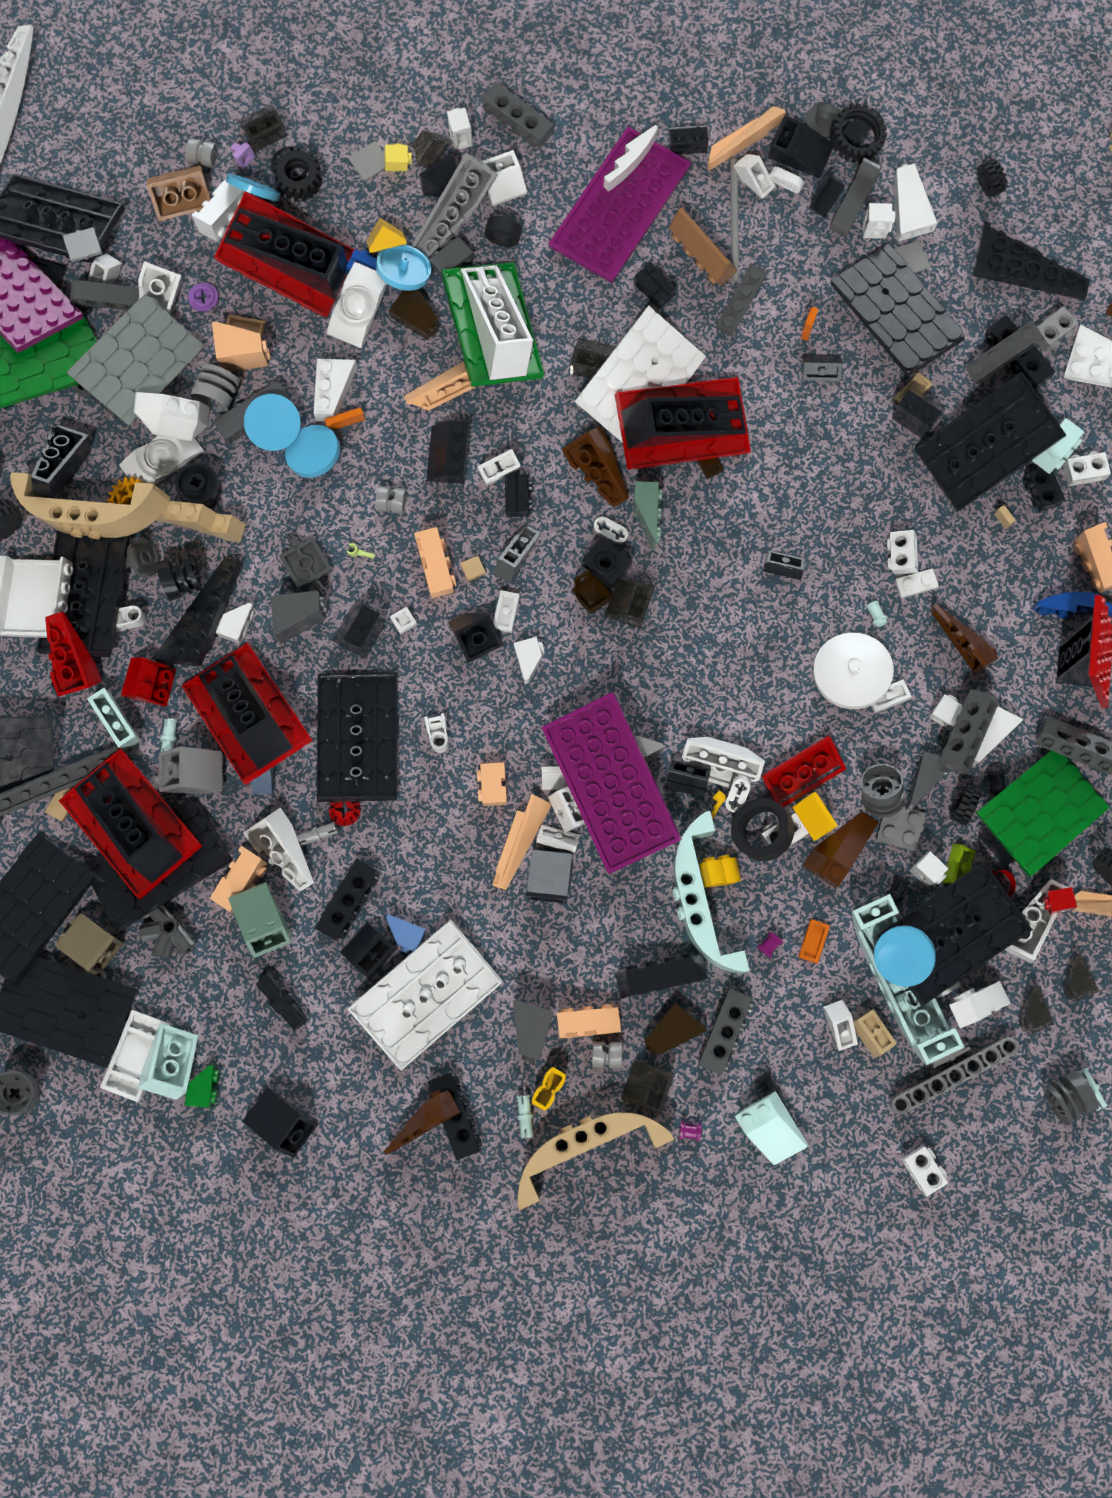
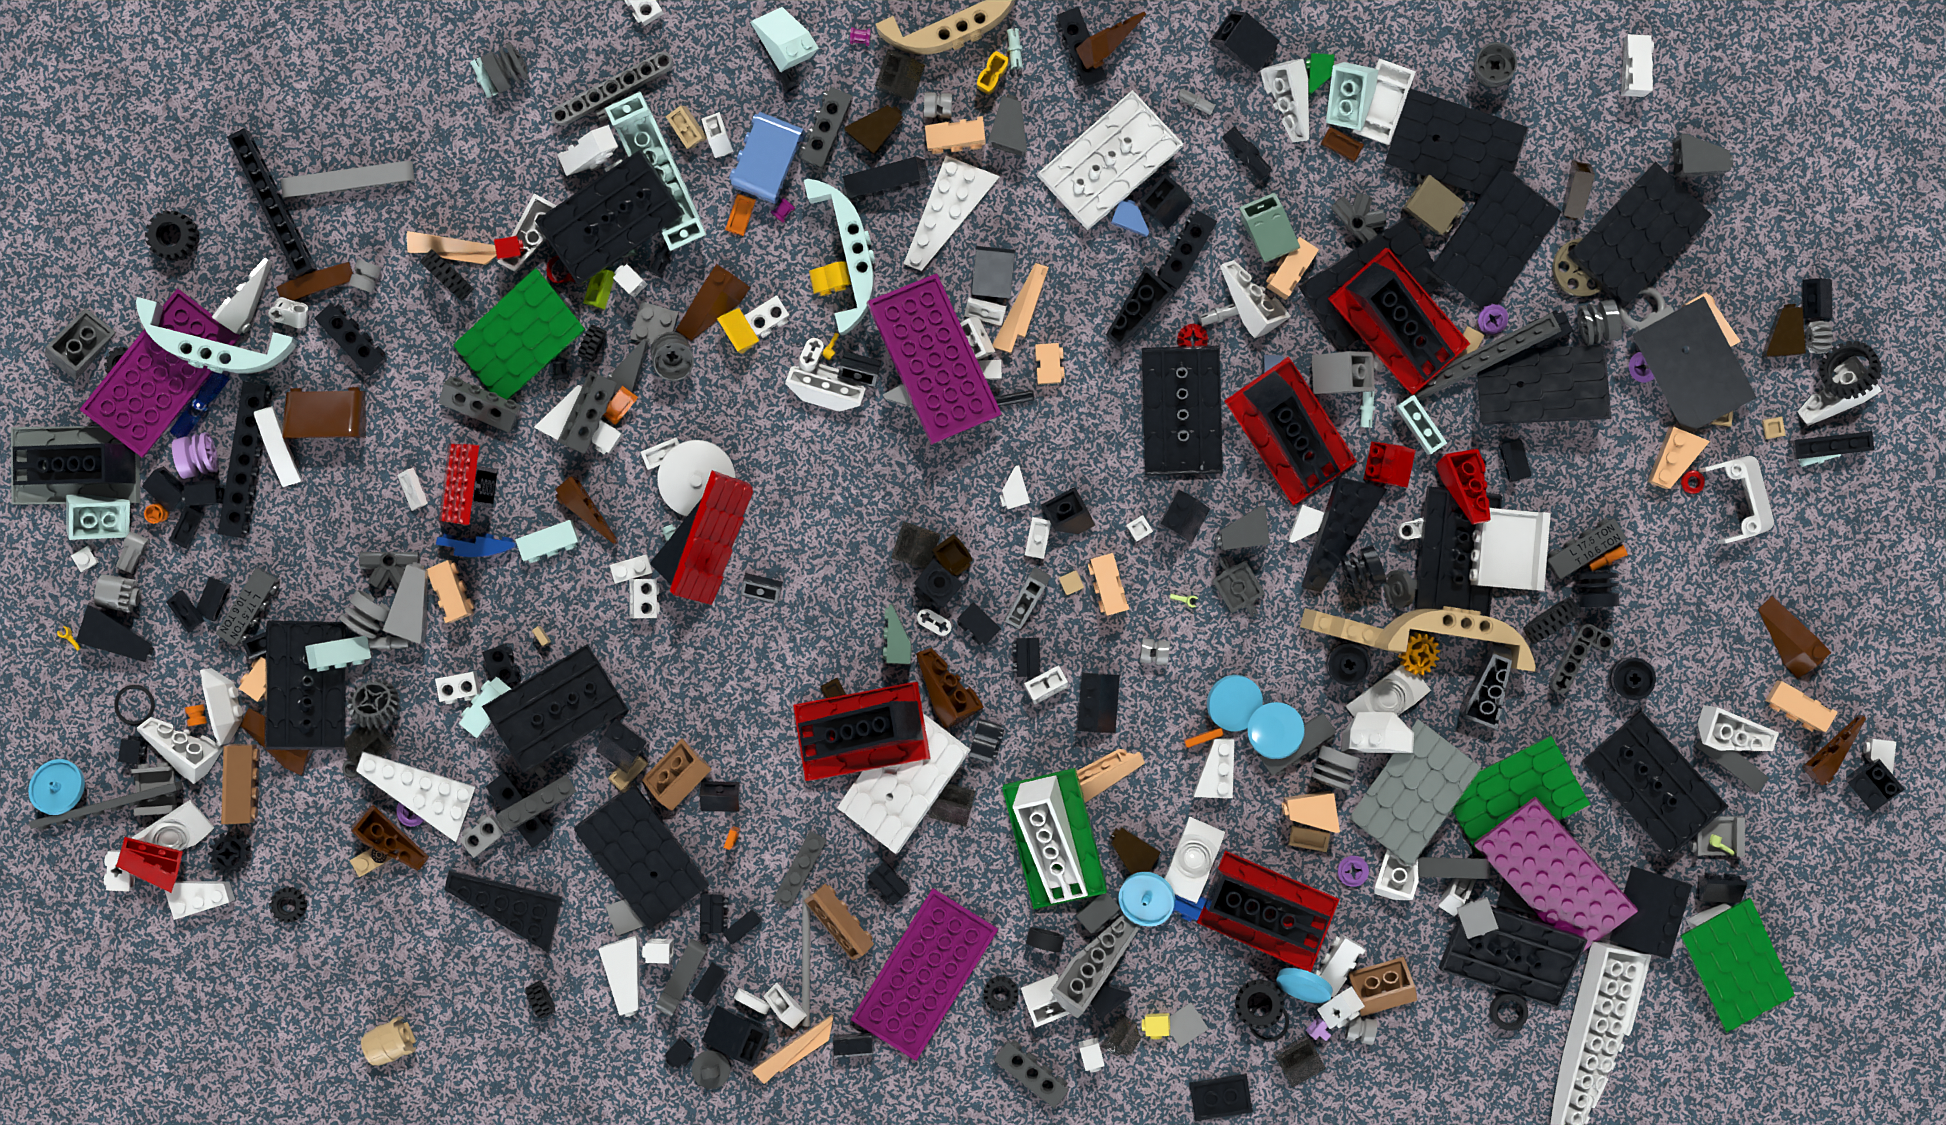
camera: 175 degrees right, 10 degrees up
yellow slope [366,218,407,253] -> none
white piece [424,713,449,753] -> none
white slope [604,125,658,192] -> none
black tyre [731,798,794,861] -> none
red slope [761,735,846,807] -> none
black tyre [829,104,887,163] -> none
medium azure piece [874,926,936,987] -> none
clear smoke slope [1019,986,1055,1034] -> none
clear smoke slope [1063,954,1099,1002] -> none
none -> light aqua brick [515,520,580,564]
none -> orange tile [602,386,638,425]
none -> medium nougat slope [642,738,712,811]
none -> red piece [650,470,753,605]
none -> black brick [700,892,729,933]
none -> black slope [723,910,763,945]
none -> medium blue windscreen [729,112,806,205]
none -> white wing [904,156,1000,271]
none -> black brick [957,602,1001,645]
none -> black brick [969,718,1004,762]
none -> black tyre [984,976,1018,1012]
none -> black axle [994,390,1035,407]
none -> black wedge [1106,266,1174,352]
none -> light grey axle [1177,89,1216,115]
none -> black tile [1189,1073,1253,1121]
none -> white wedge [1260,59,1309,142]
none -> white brick [1317,987,1365,1029]
none -> reddish brown tile [1321,127,1364,162]
none -> medium lavender gear [1477,304,1508,335]
none -> black tyre [1490,992,1528,1031]
none -> black panel [1499,439,1531,483]

